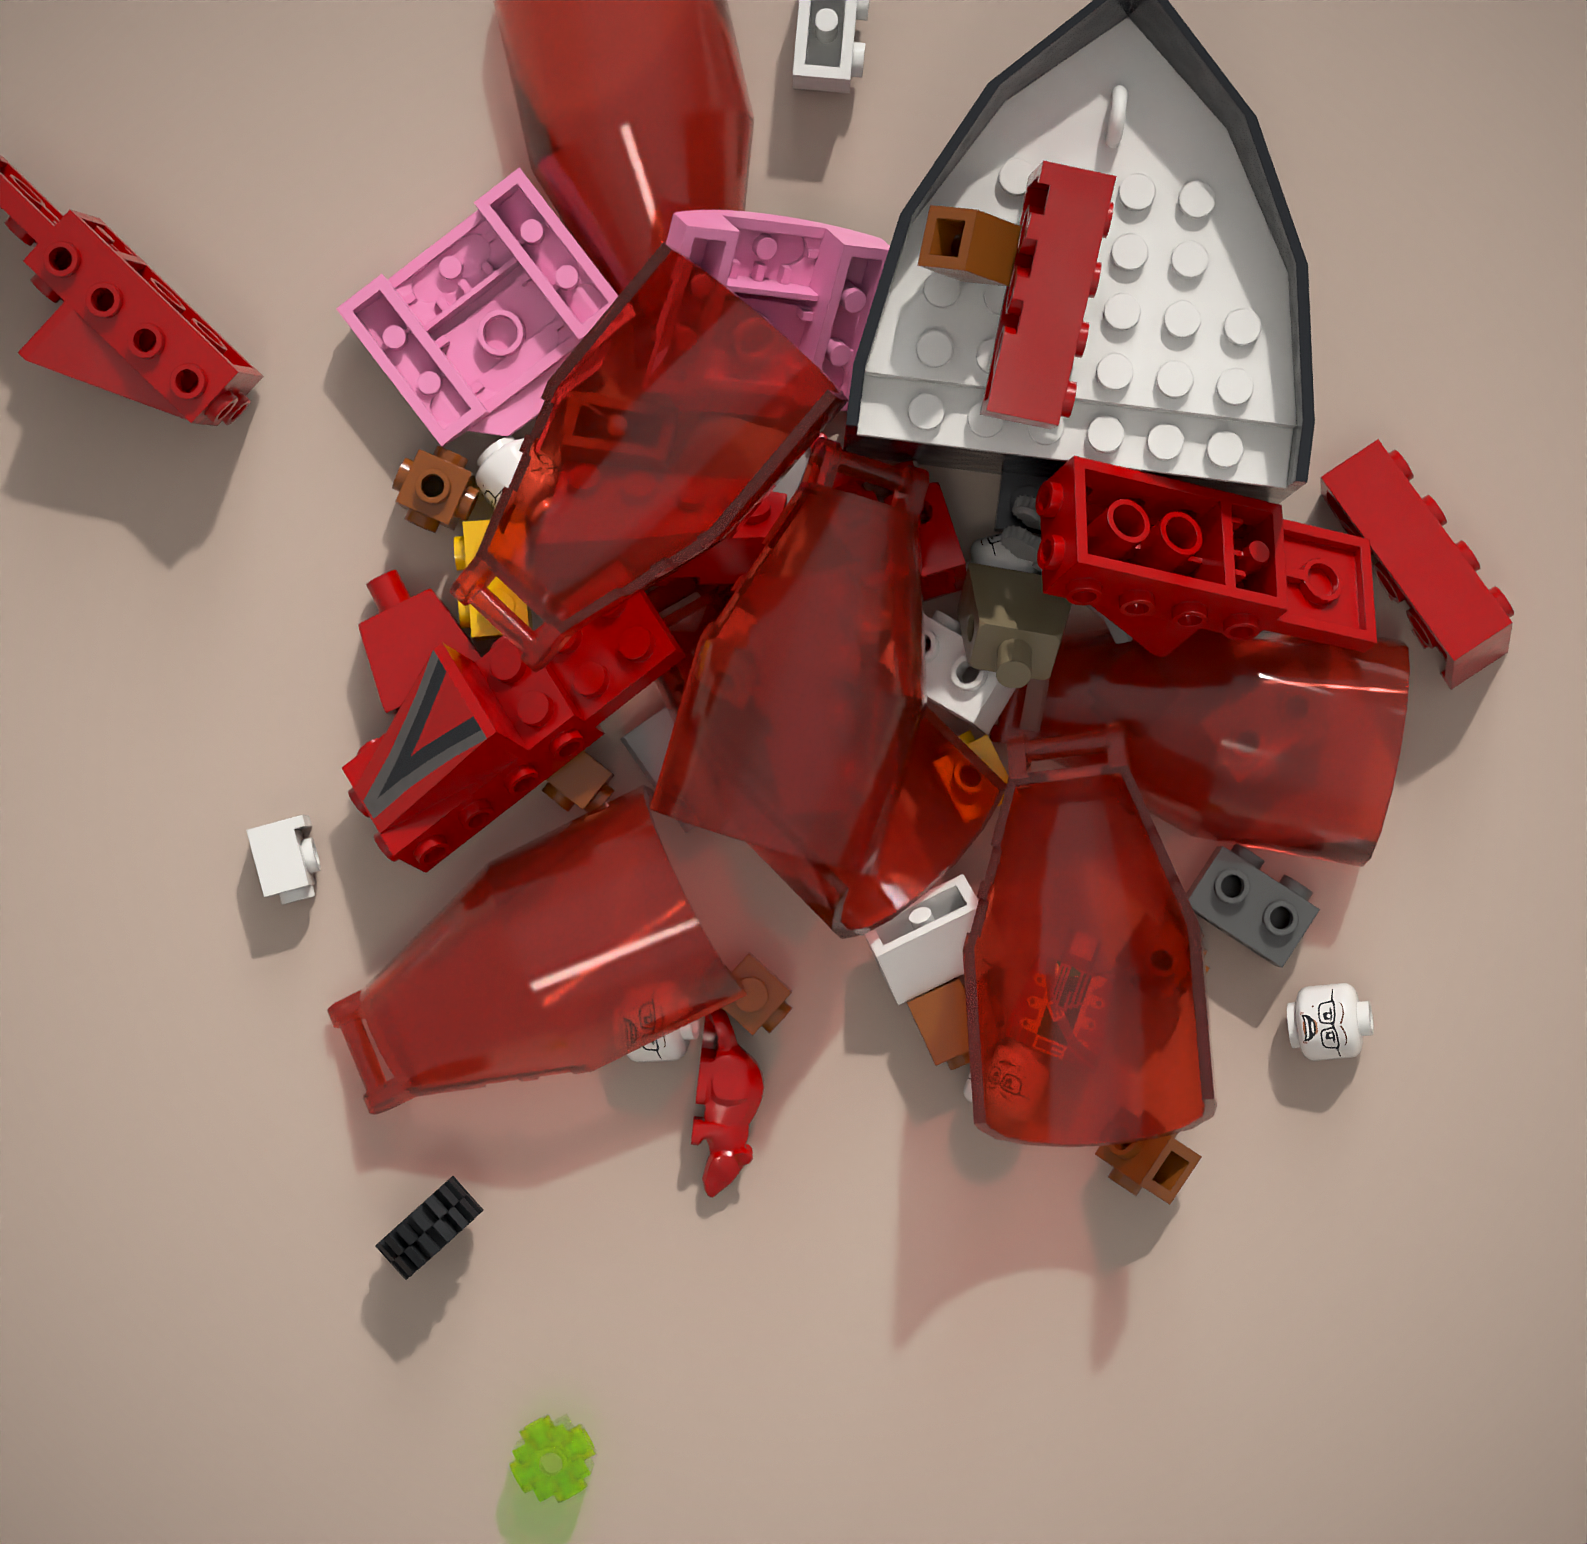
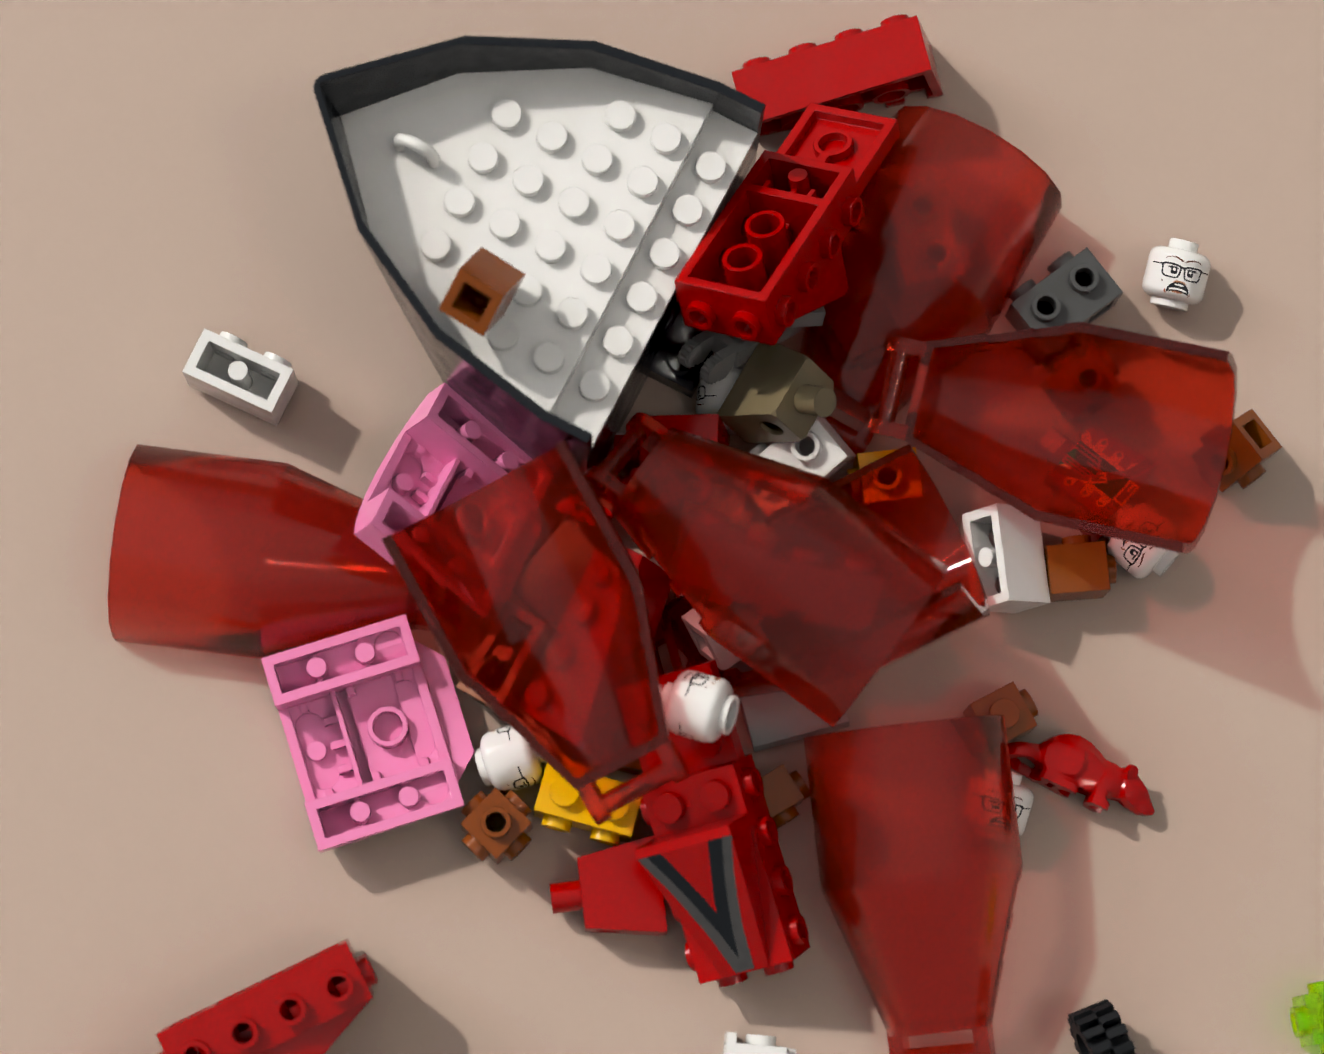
camera: 80 degrees left, 10 degrees down
red wedge [980,160,1117,430] -> none
none -> white head [659,670,740,743]

